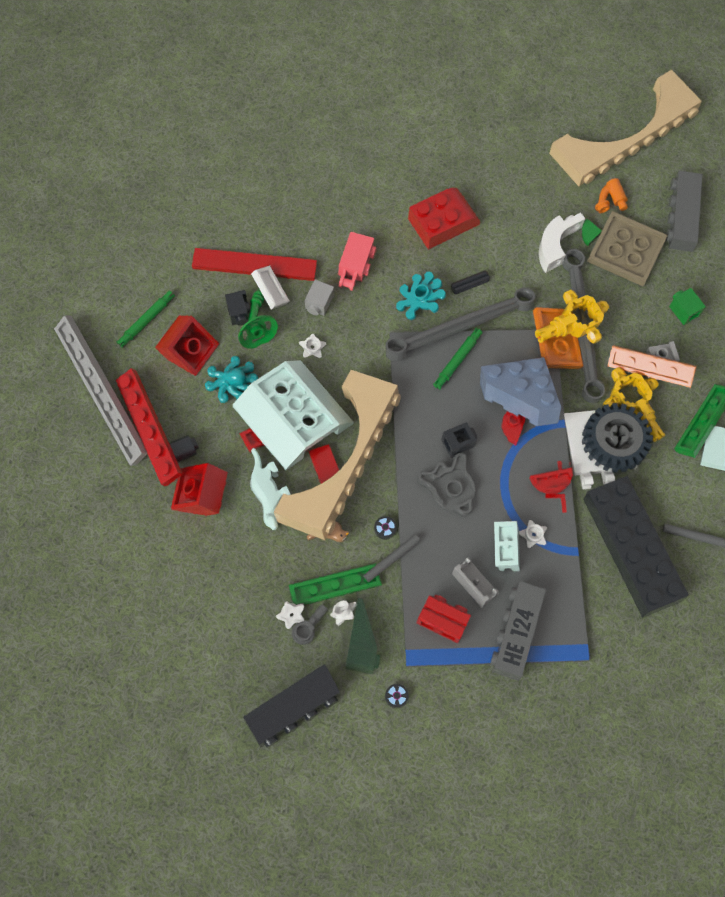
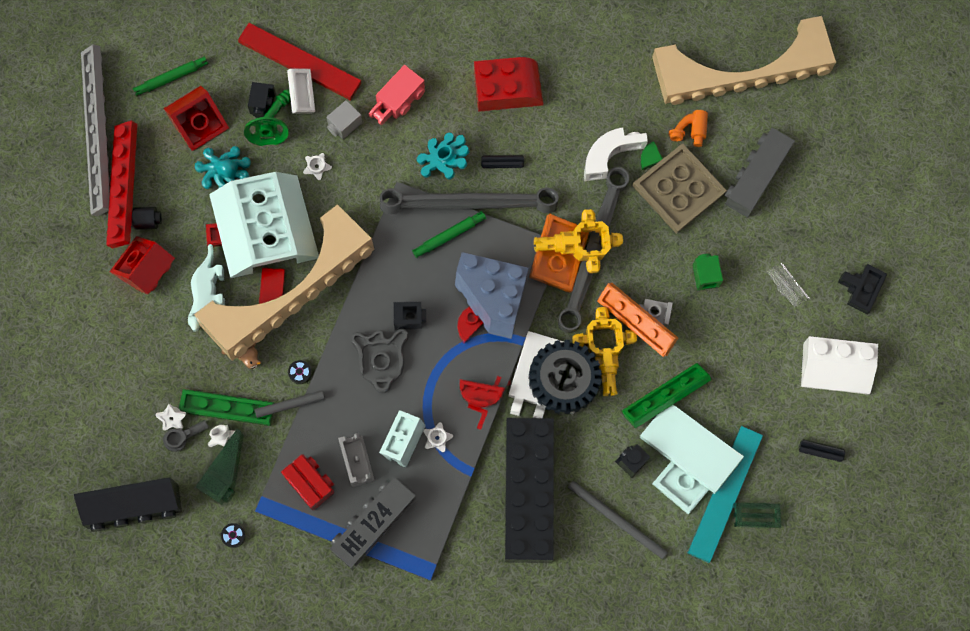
camera: 25 degrees right, 5 degrees up
none -> black brick [615,444,650,478]

